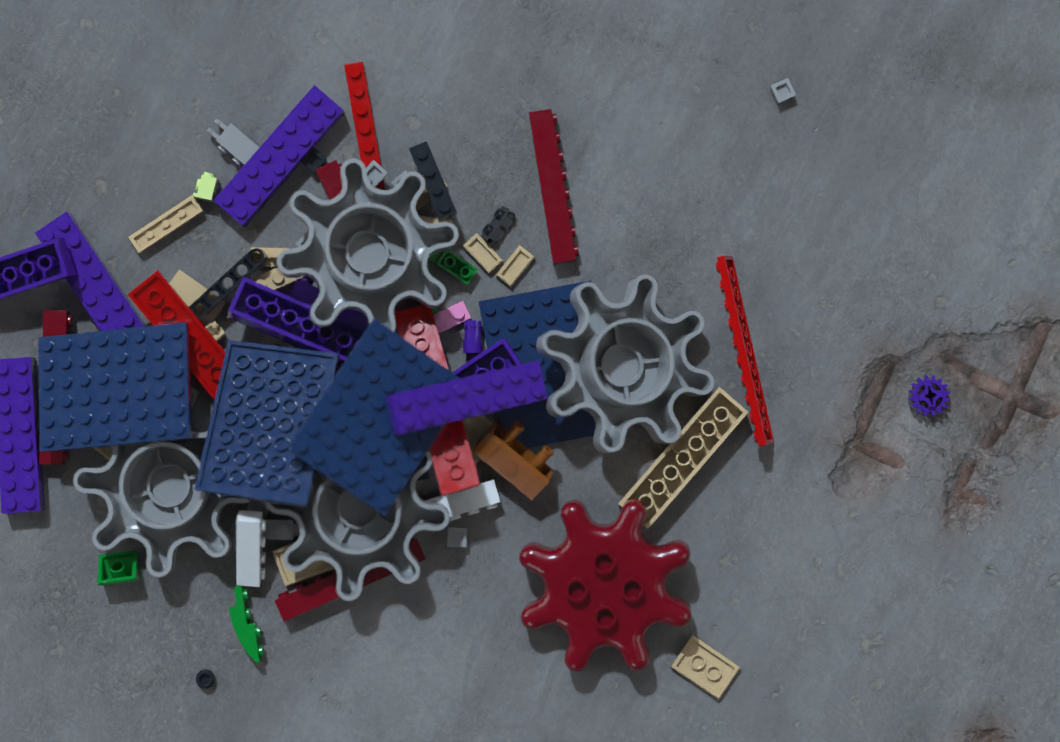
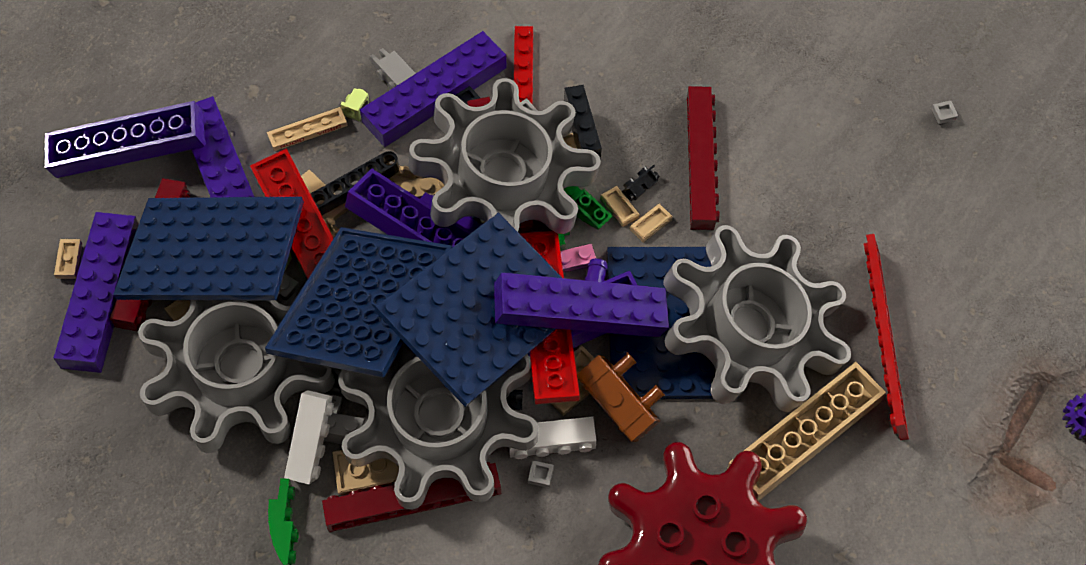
camera: 10 degrees right, 25 degrees down
green slope [97,550,141,586] -> none

